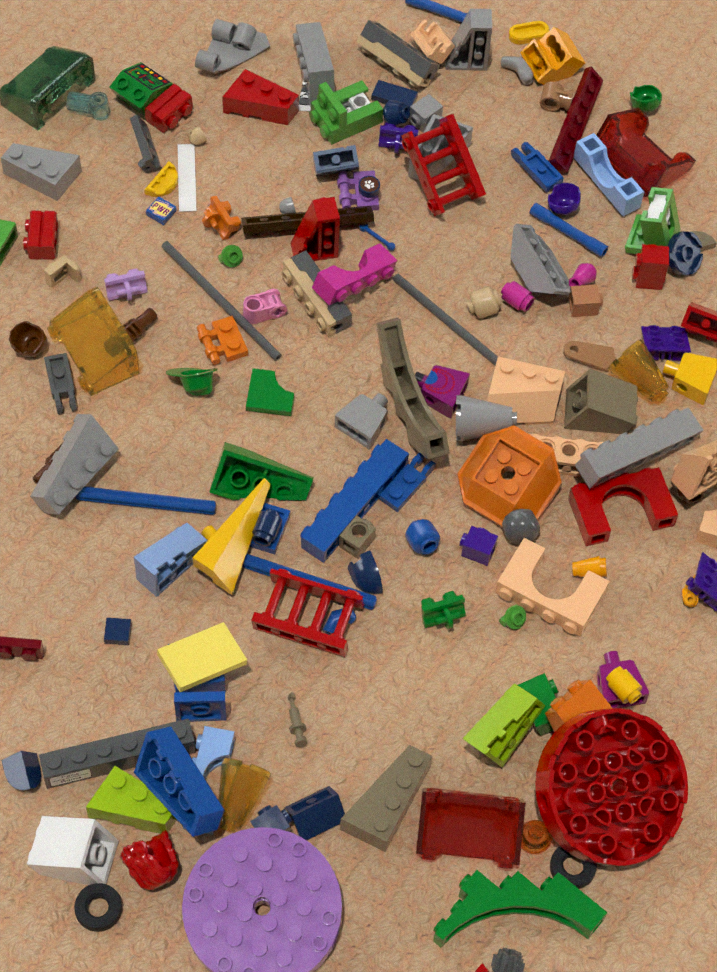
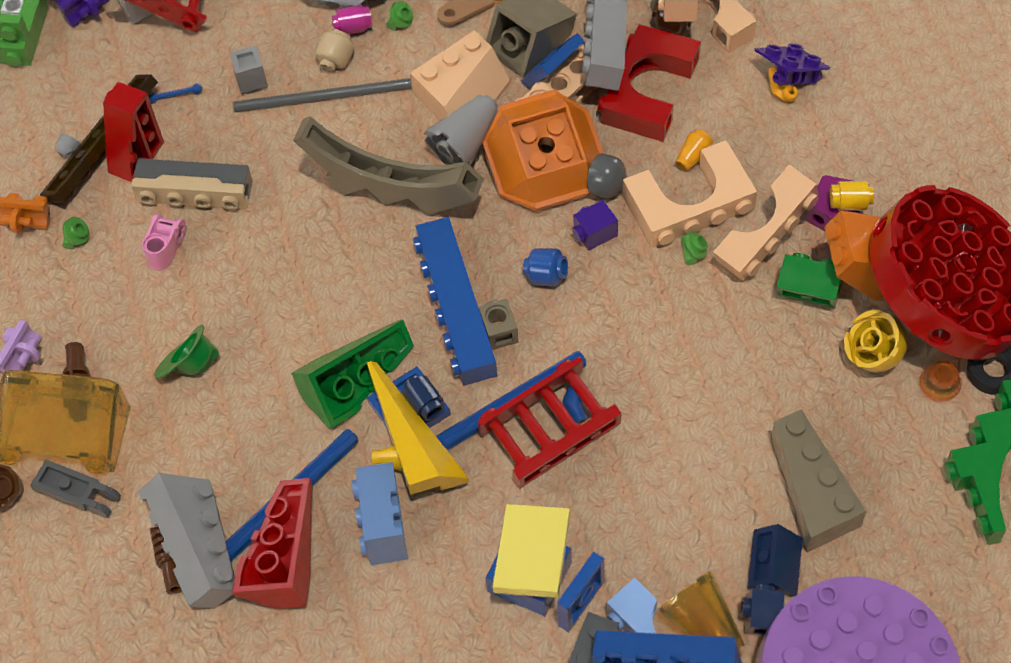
camera: 45 degrees left, 0 degrees up
dark blue tile [104,618,131,645] -> none
dark grey piece [161,241,282,361] -> none
orange plate [197,316,248,365] -> none
green tile [246,368,294,416] -> none
dark tan piece [288,692,307,747] -> none
sand blue brick [312,145,359,177] -> none
dark pink arch [312,243,398,306] -> none
light grey torso [335,393,388,450] -> none
medium lavender plate [337,170,379,211] -> none
dark blue brick [347,550,383,595] -> none
tile [358,176,380,198] -> none
blue hinge [379,452,436,512] -> none
magenta torso [415,365,470,419] -> none
clear red windscreen [416,787,526,869] -> none
green hips [421,591,466,629] -> none
lime wedge [462,683,545,767] -> none
none -> light grey brick [230,46,268,93]
none -> red wedge [232,478,312,609]
none -> bright green plate [386,1,413,30]
none -> blue tile [520,33,585,89]
none -> light nougat arch [713,165,819,282]
none -> yellow cylinder [844,310,907,373]

